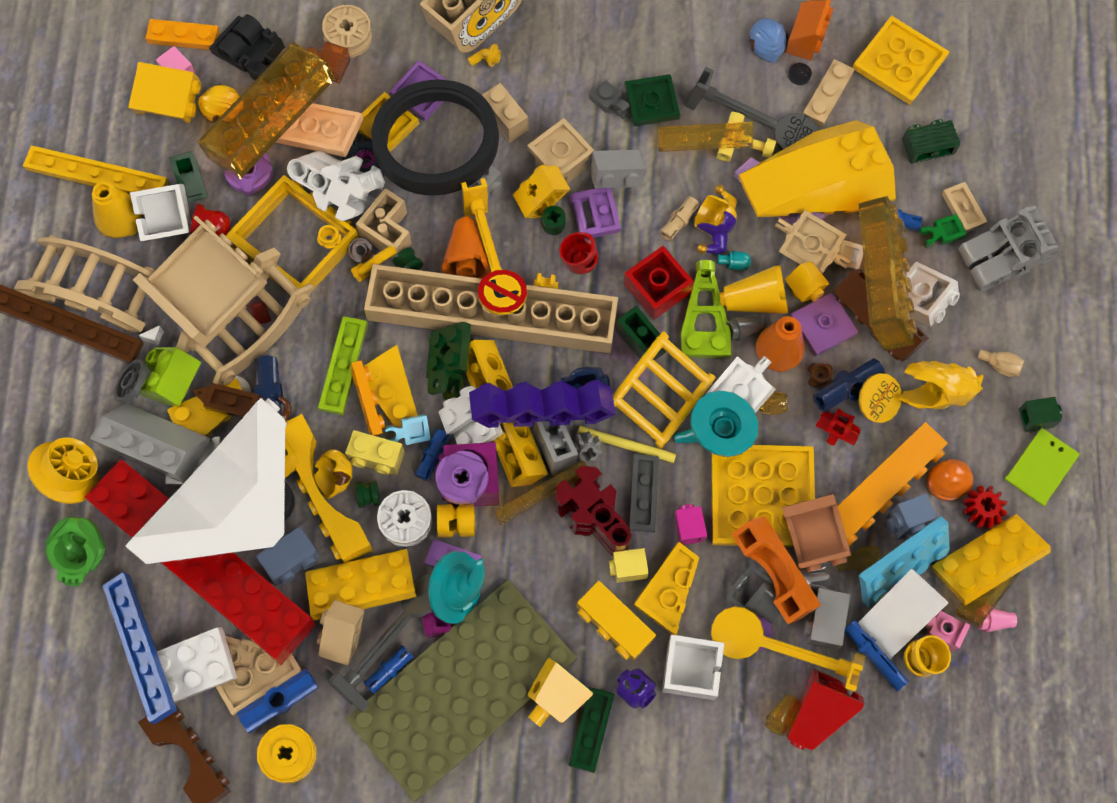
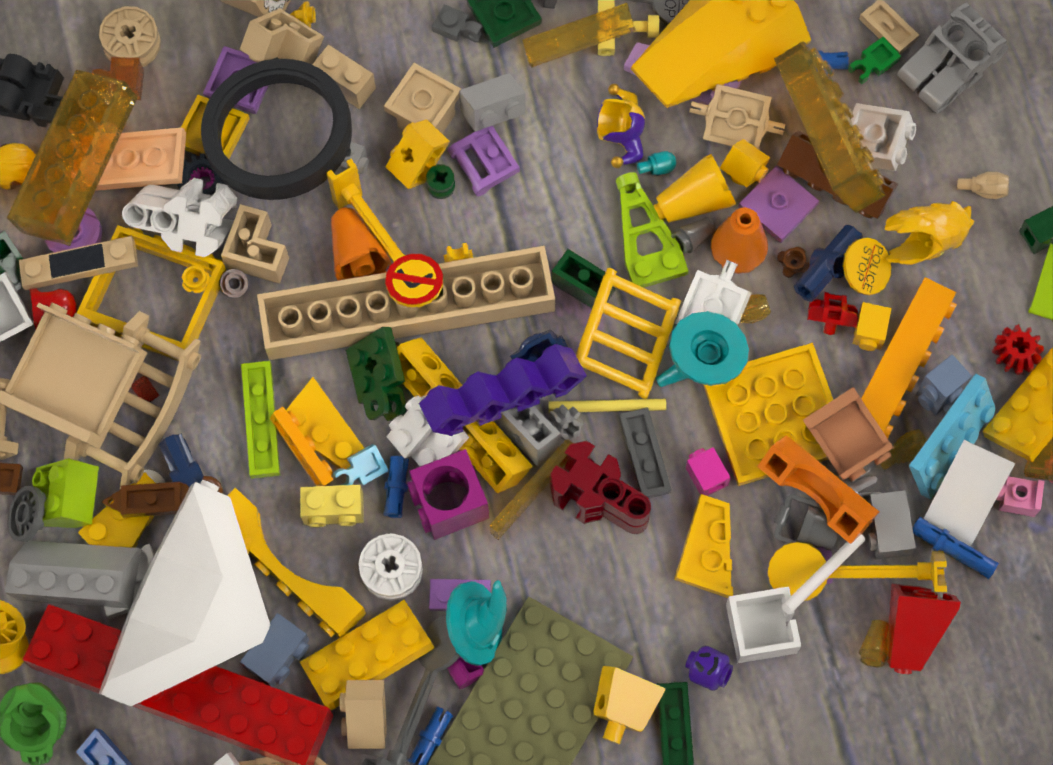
camera: 15 degrees left, 0 degrees up
white piece [138,326,164,345] -> none
yellow hair [314,449,352,500] -> none
yellow piece [351,246,396,282] -> none
dark green wheel [356,480,380,508] -> none
dark green wheel [393,247,423,270] -> none
medium lavender plate [435,451,489,504] -> none
yellow wheel [437,503,475,538] -> none
red helmet [559,232,599,275] -> none
yellow brick [577,581,656,662] -> none
light yellow brick [609,548,648,583] -> none
red brick [624,246,694,320] -> none
tan pin [659,196,700,242] -> none
plate [835,240,866,270] -> none
yellow helmet [904,635,951,677] -> none
orange hat [926,459,973,501] -> none
none -> tan plate [19,236,138,291]
none -> tan brick [240,8,324,64]
none -> white bar [782,535,865,614]
none -> yellow brick [852,302,892,351]

